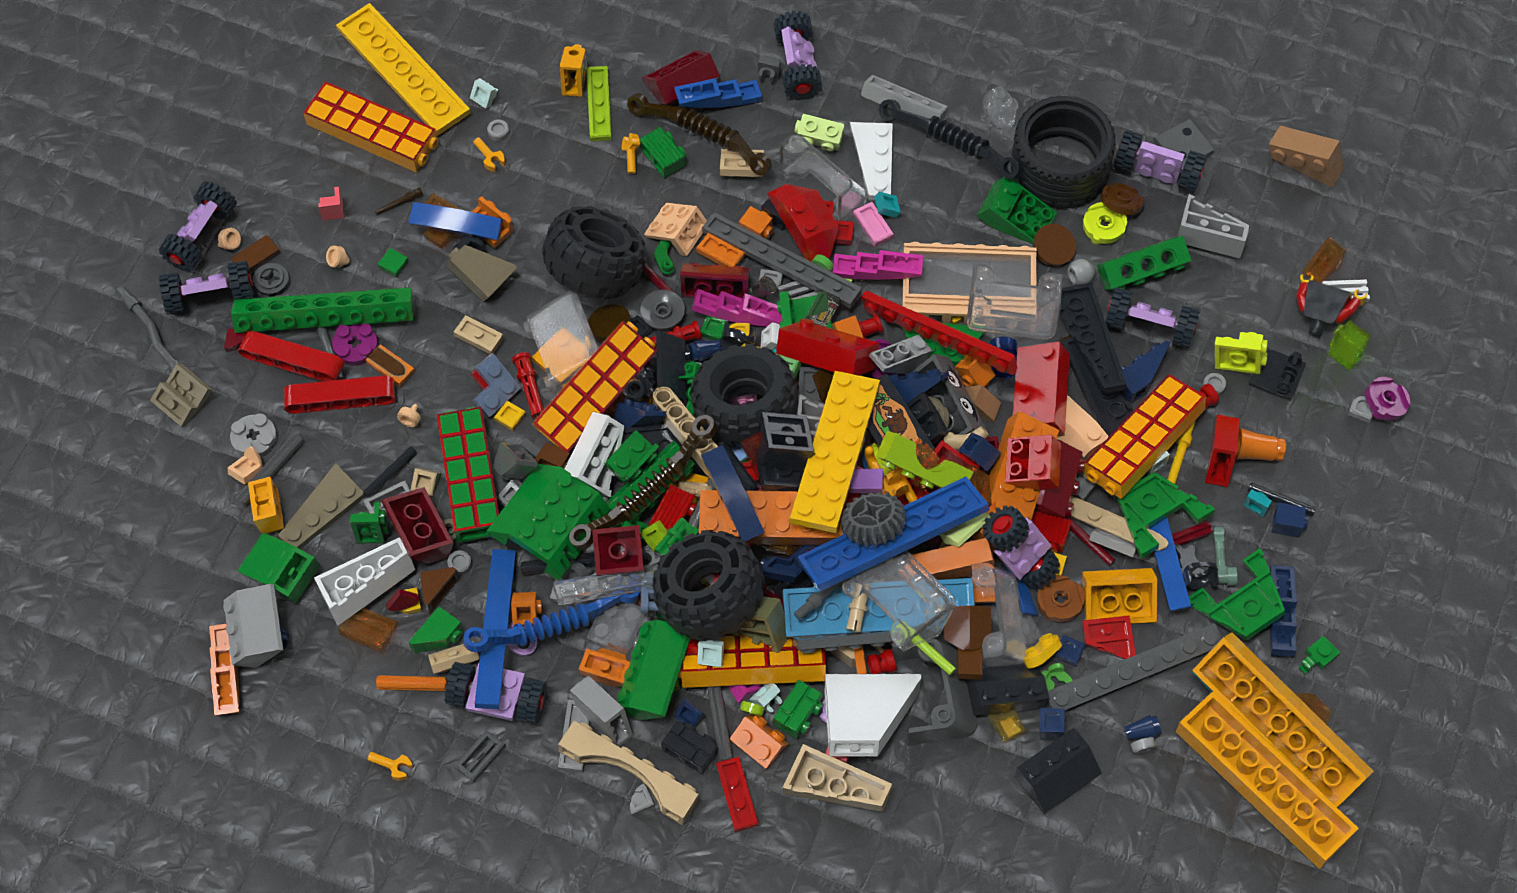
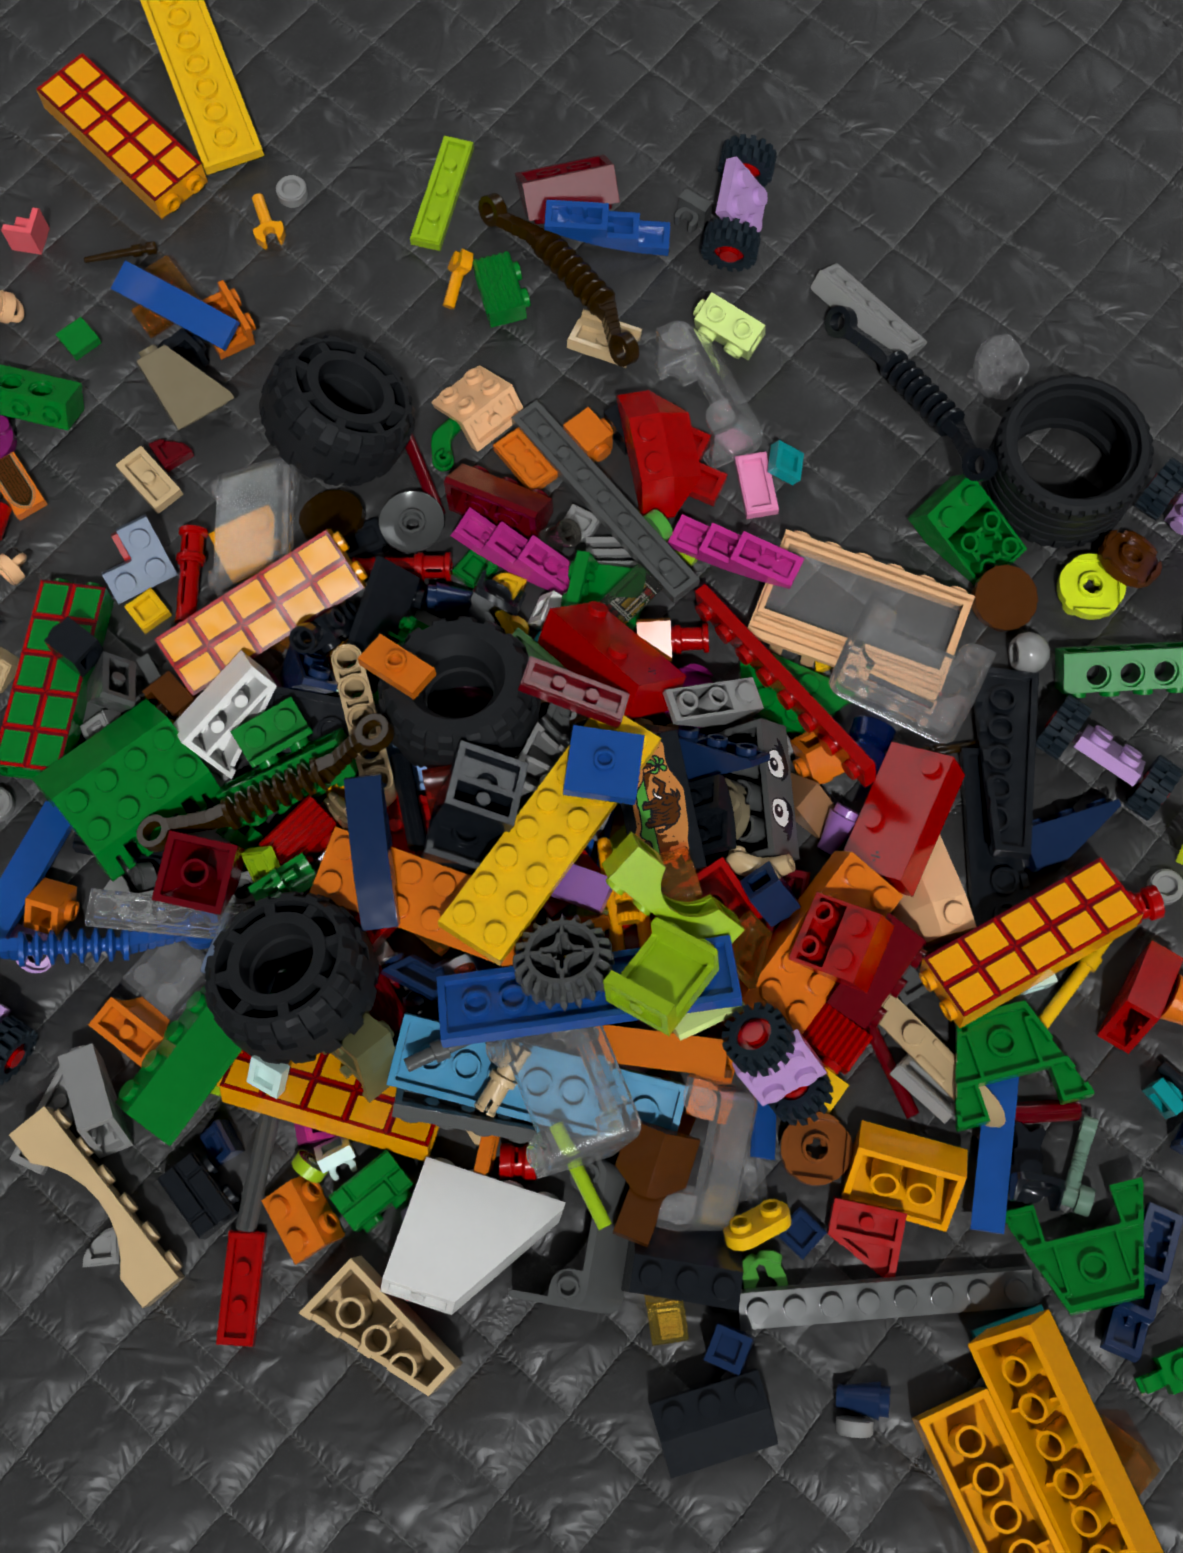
camera: 20 degrees right, 10 degrees up
light aqua tile [470,78,498,109] -> none
light orange torso [560,44,587,97] -> none
white wing [850,122,893,200] -> none
none -> black brick [44,617,105,678]
none -> dark red tile [149,439,194,473]
none -> orange plate [357,634,436,700]
none -> dark red tile [518,656,630,728]
none -> blue plate [563,725,645,805]
none -> lime panel [603,917,719,1036]
none -> medium lavender cone [817,802,859,855]

